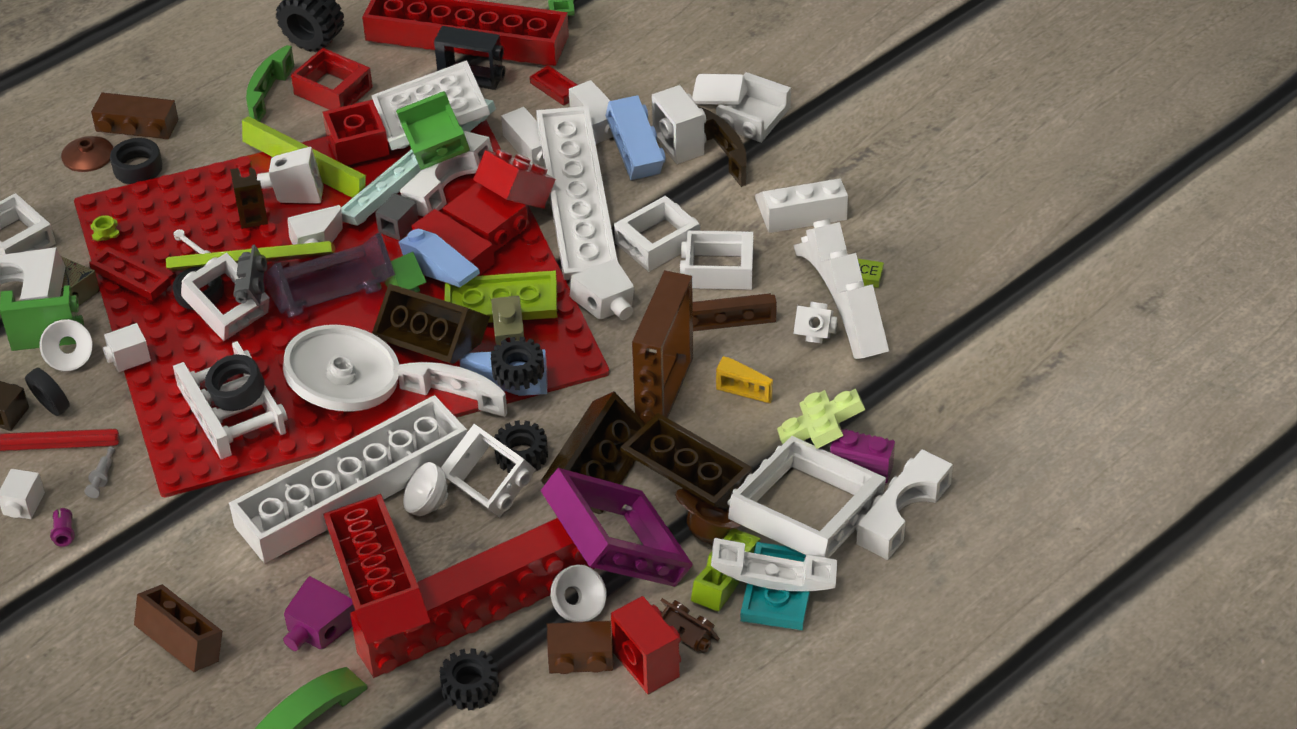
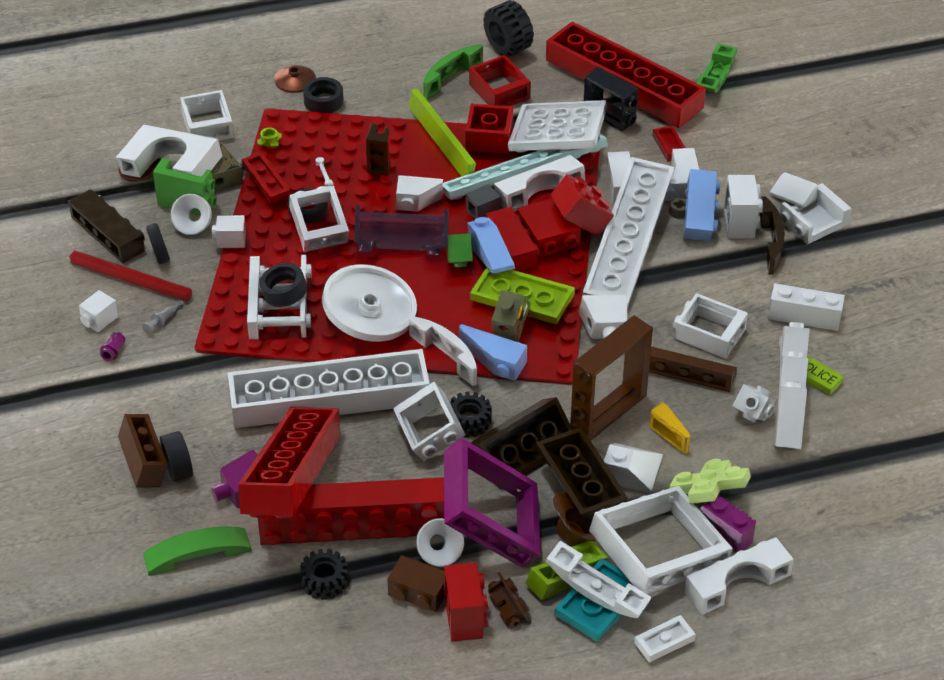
camera: 25 degrees right, 0 degrees up
reddish brown brick [91,92,179,139] -> none
lime tile [166,241,335,272] -> none
dark grey hinge [233,245,268,306] -> none
white torso [257,147,324,203] -> none
dark brown slope [372,284,490,364] -> none
bright green panel [396,91,470,170] -> none
white piece [403,462,448,516] -> none
black tyre [491,337,544,390] -> none
white window [614,196,700,272] -> none
none -> black tyre [160,431,193,482]
none -> white slope [604,443,663,494]
none -> white plate [634,615,696,663]
none -> dark tan bush [669,198,686,219]

